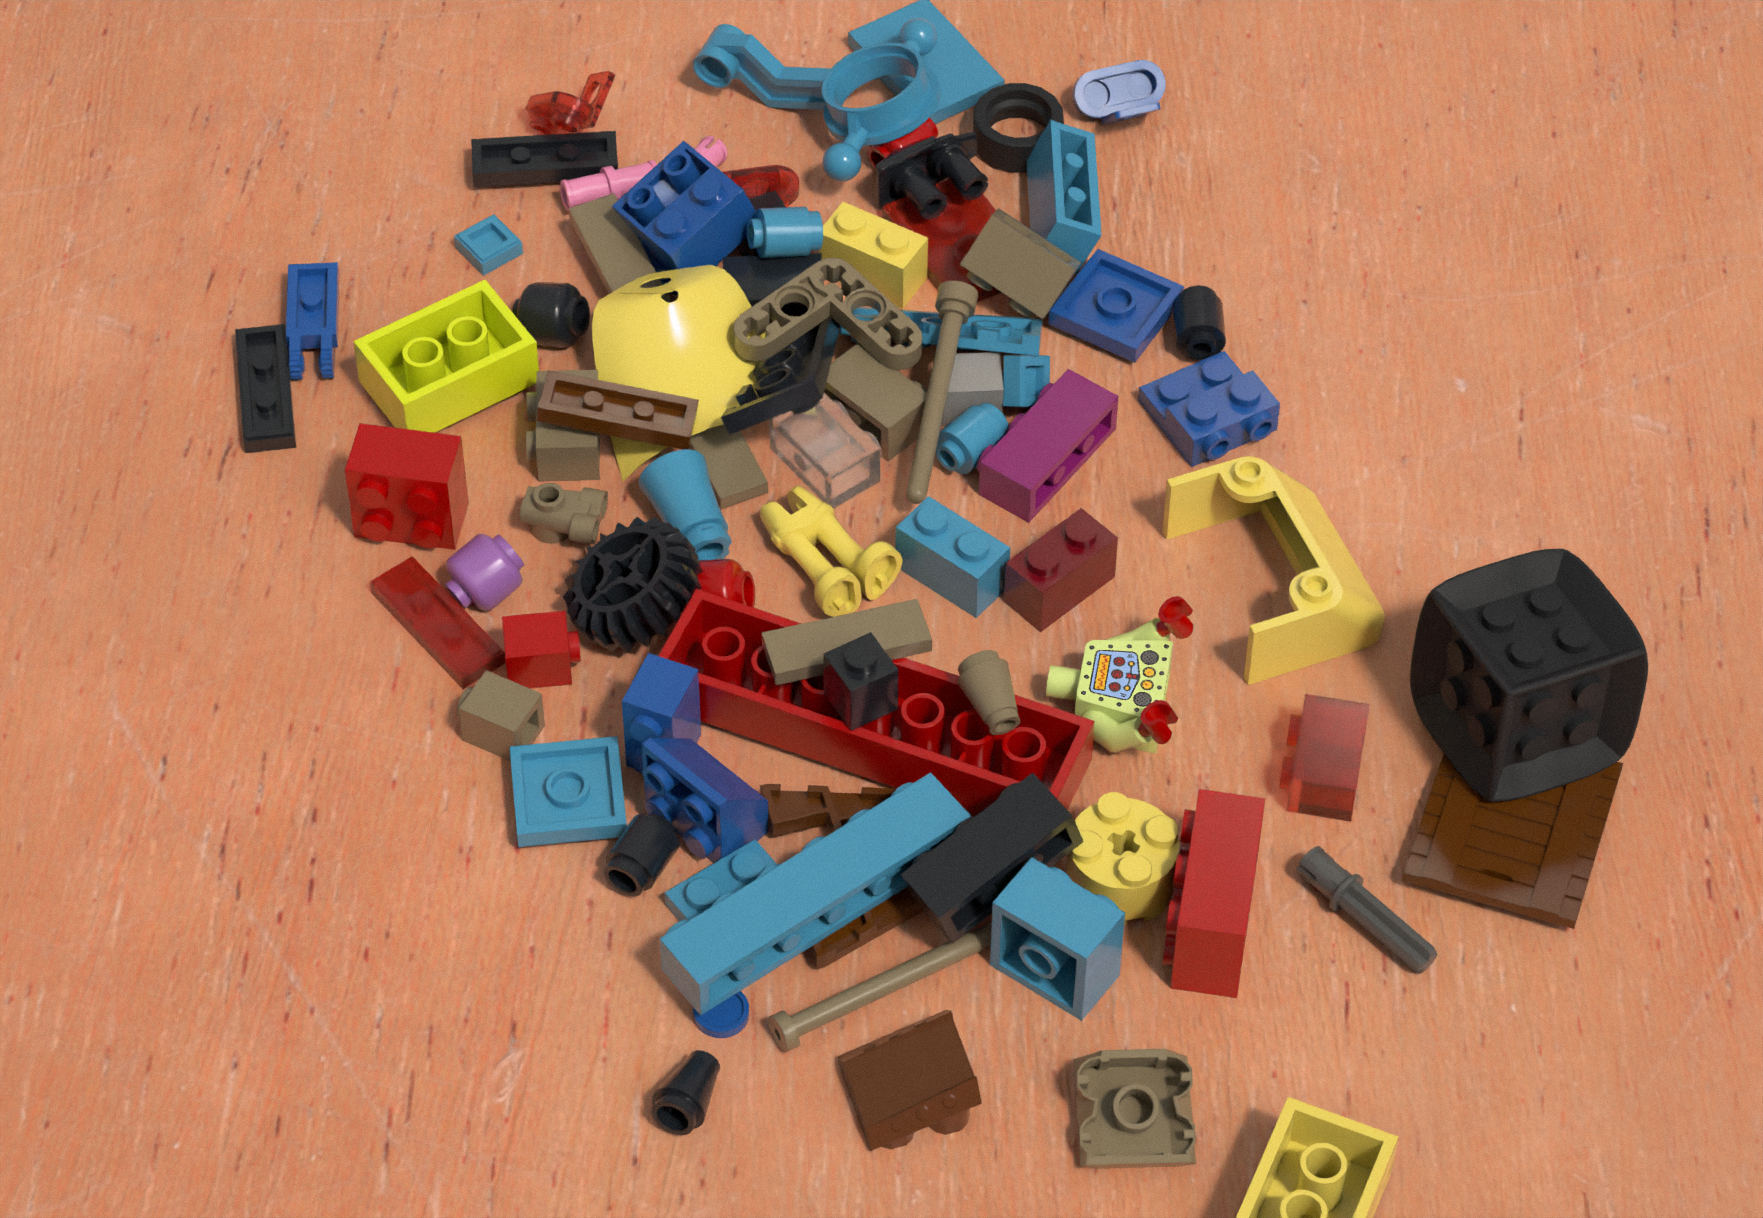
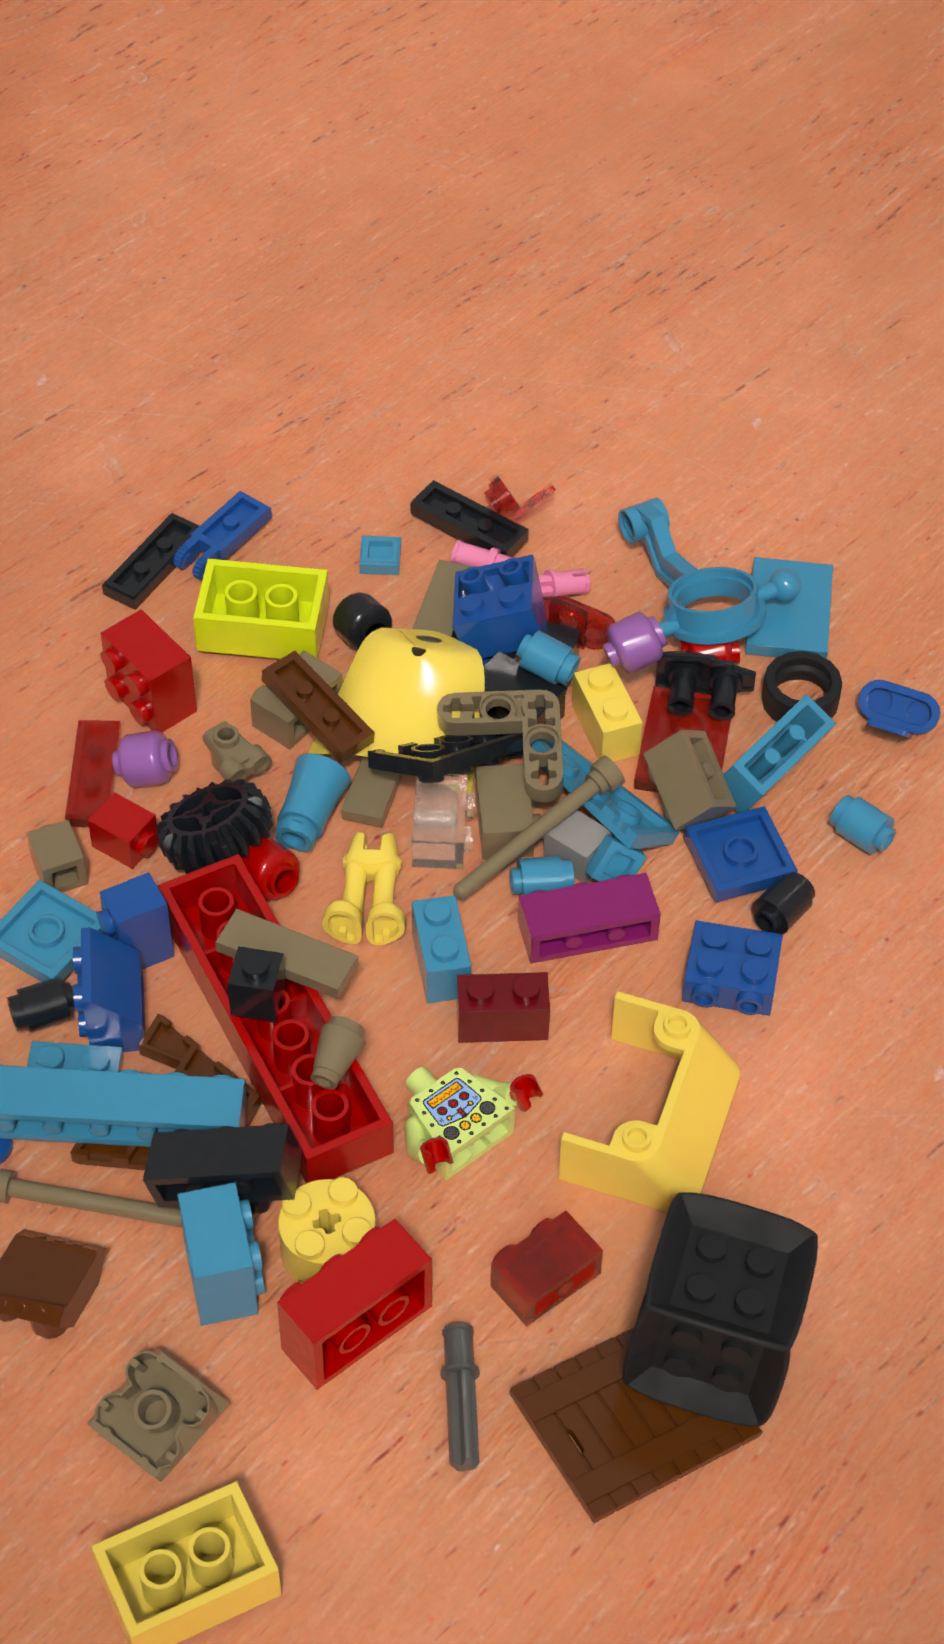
camera: 40 degrees right, 0 degrees up
none -> medium lavender head [602,612,667,673]
none -> dark azure brick [830,795,896,854]

